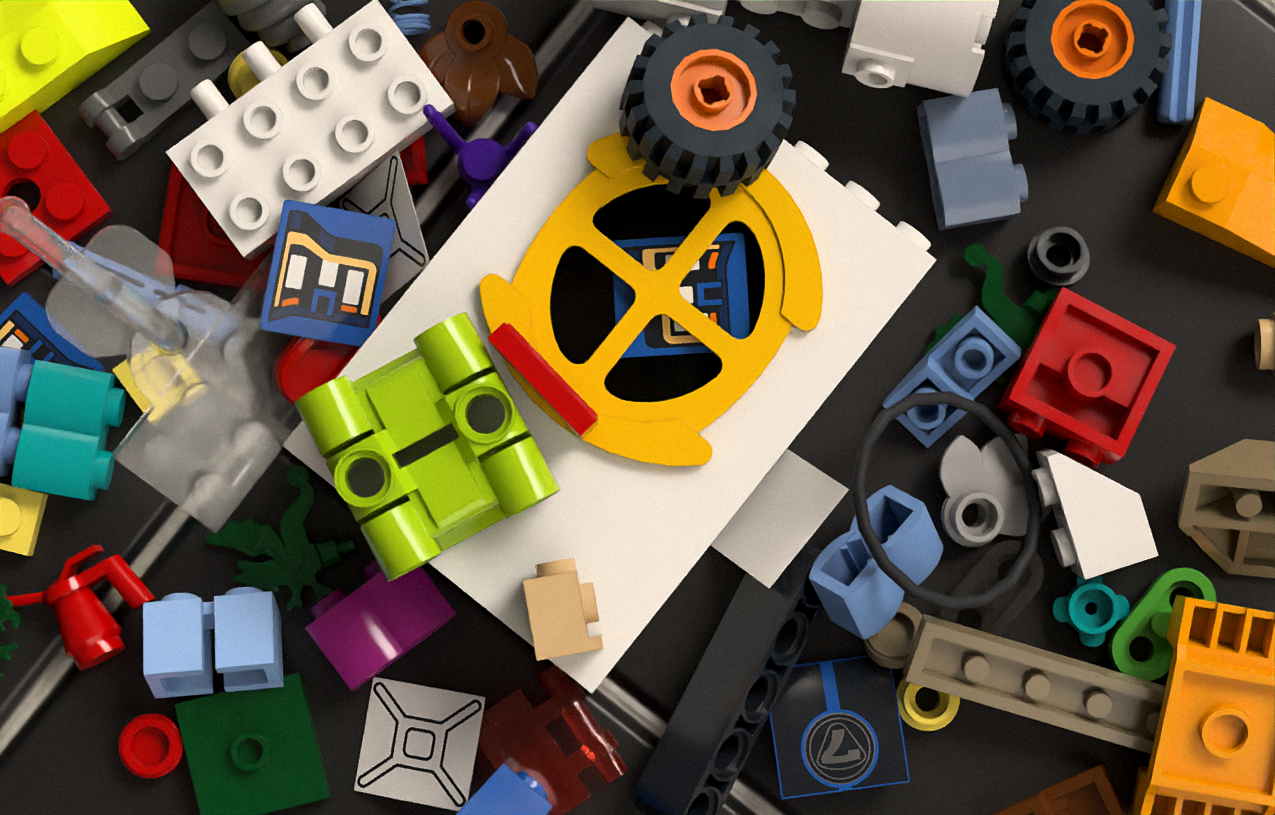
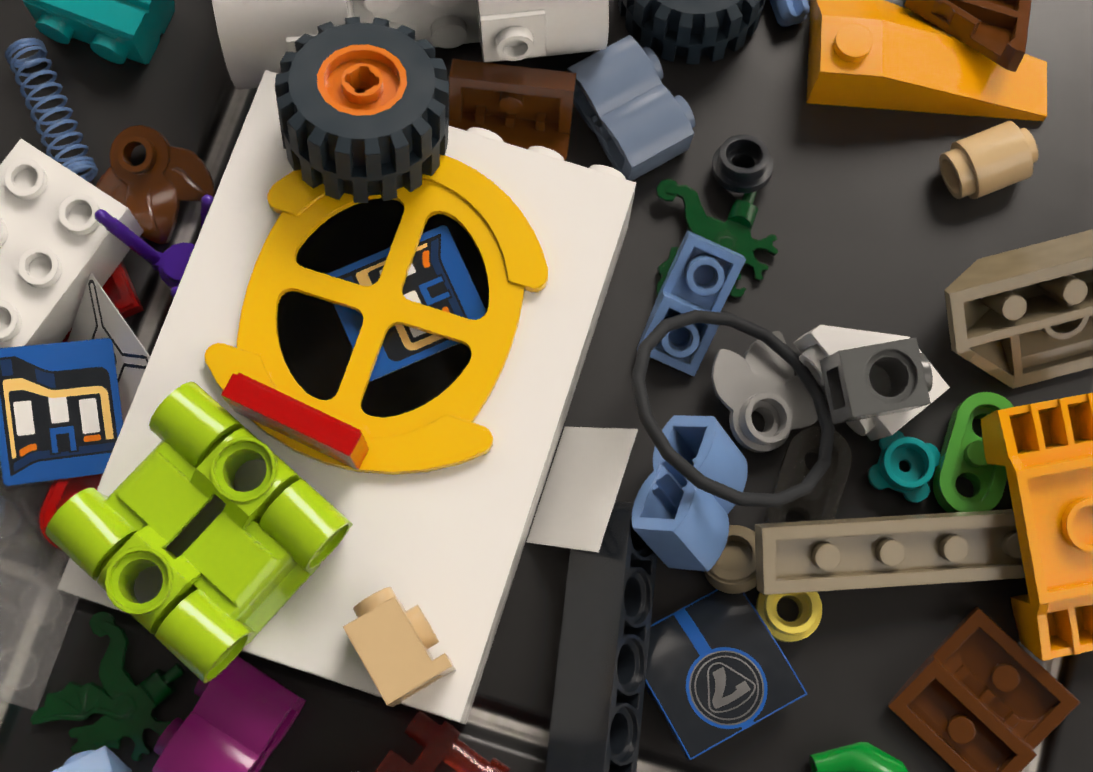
camera: 20 degrees left, 10 degrees down
red plate [997,287,1176,469] -> none
none -> reddish brown bracket [449,59,576,161]
none -> dark grey brick [820,337,933,425]

